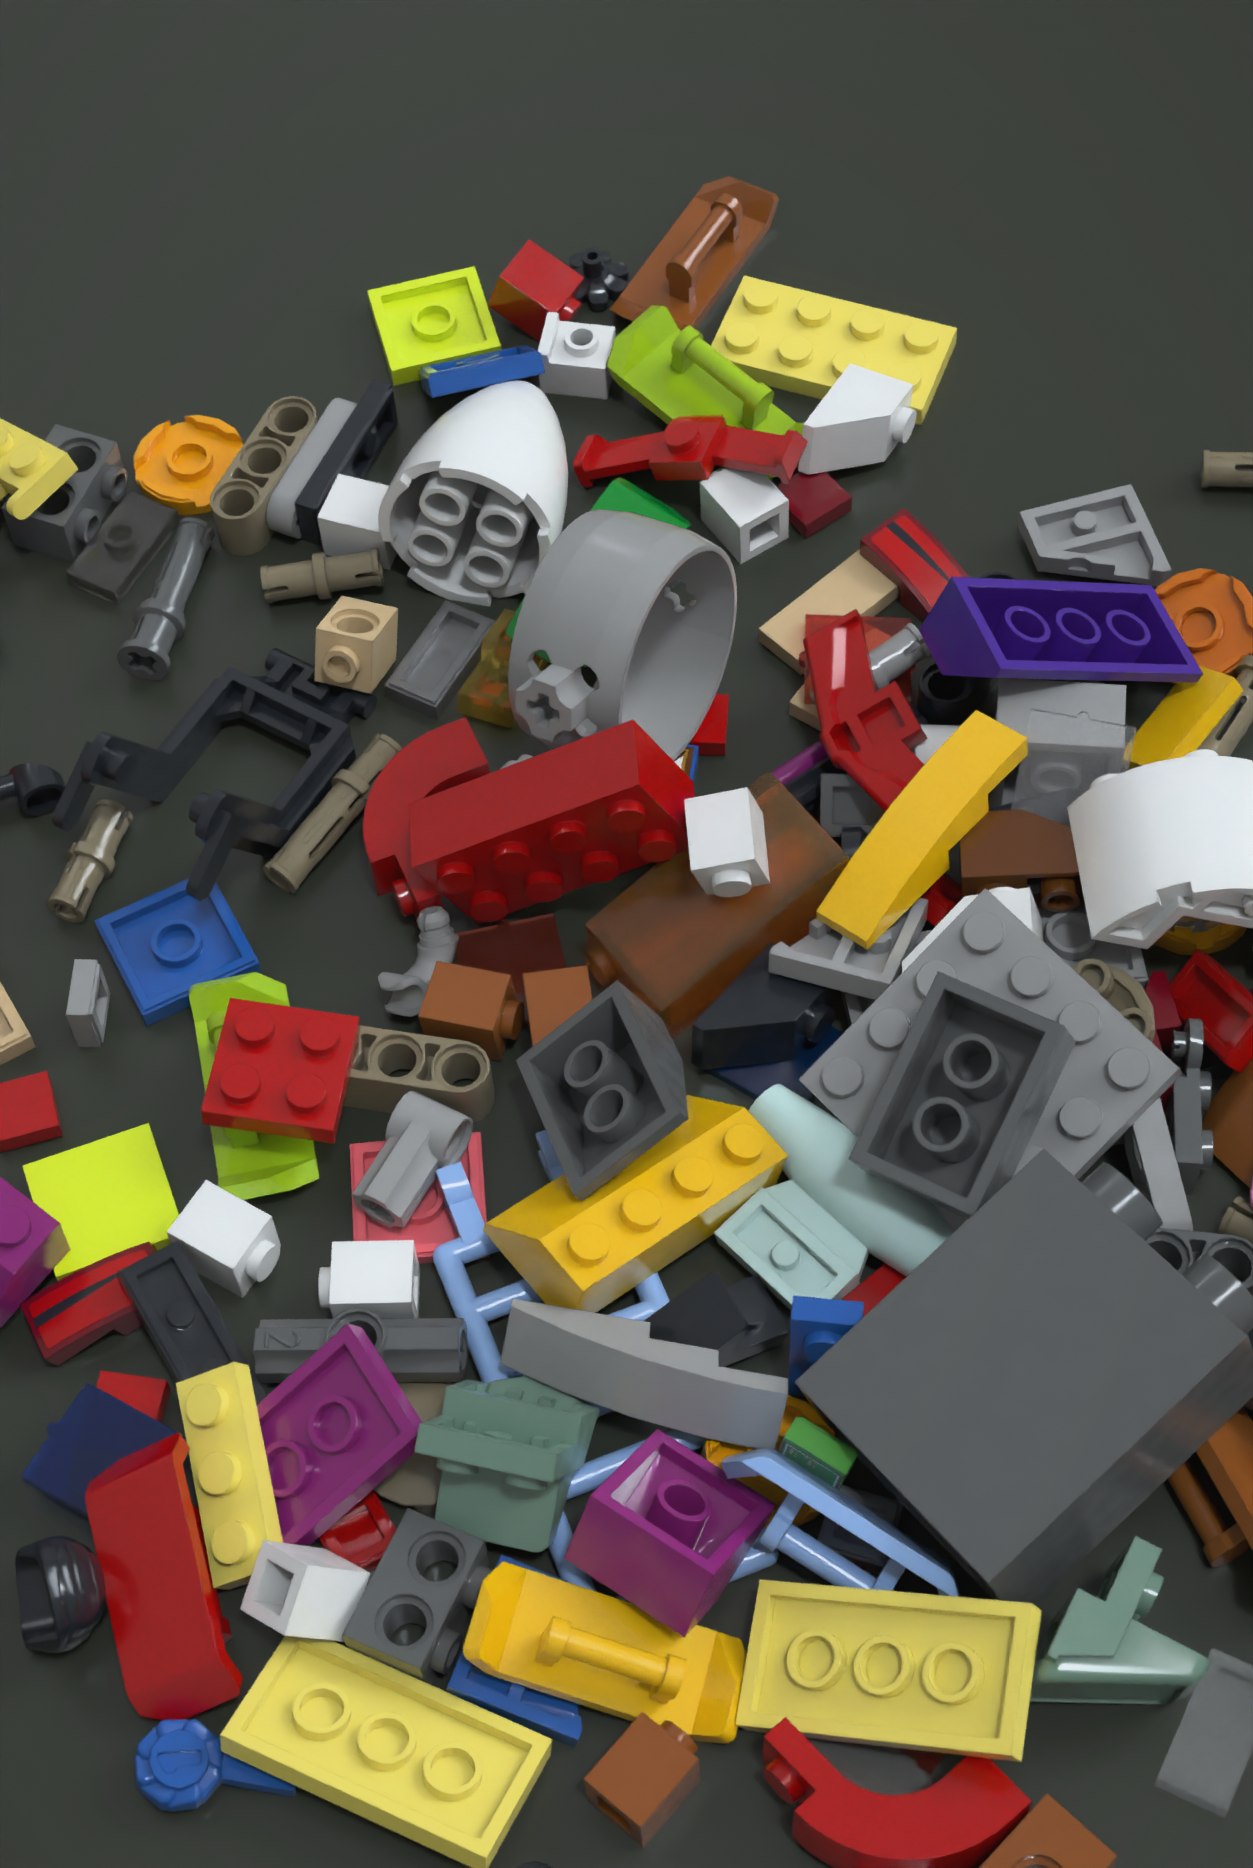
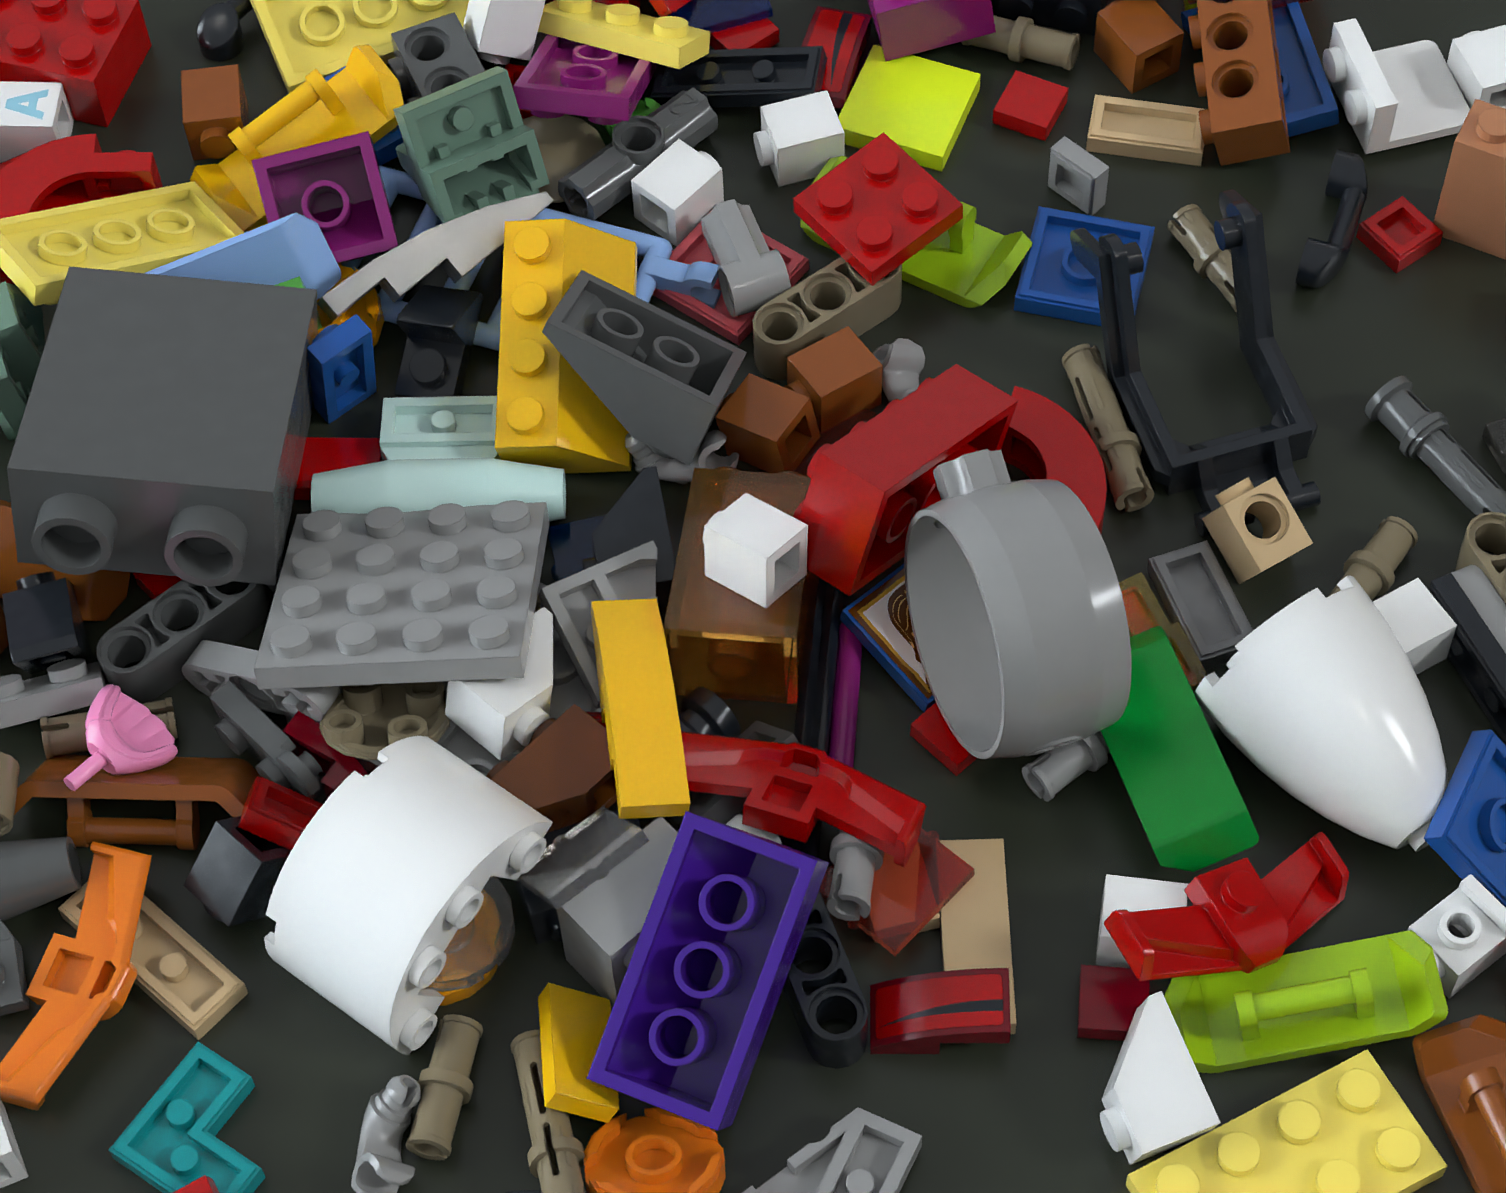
camera: 130 degrees right, 0 degrees up
dark grey brick [849,971,1076,1219] -> none

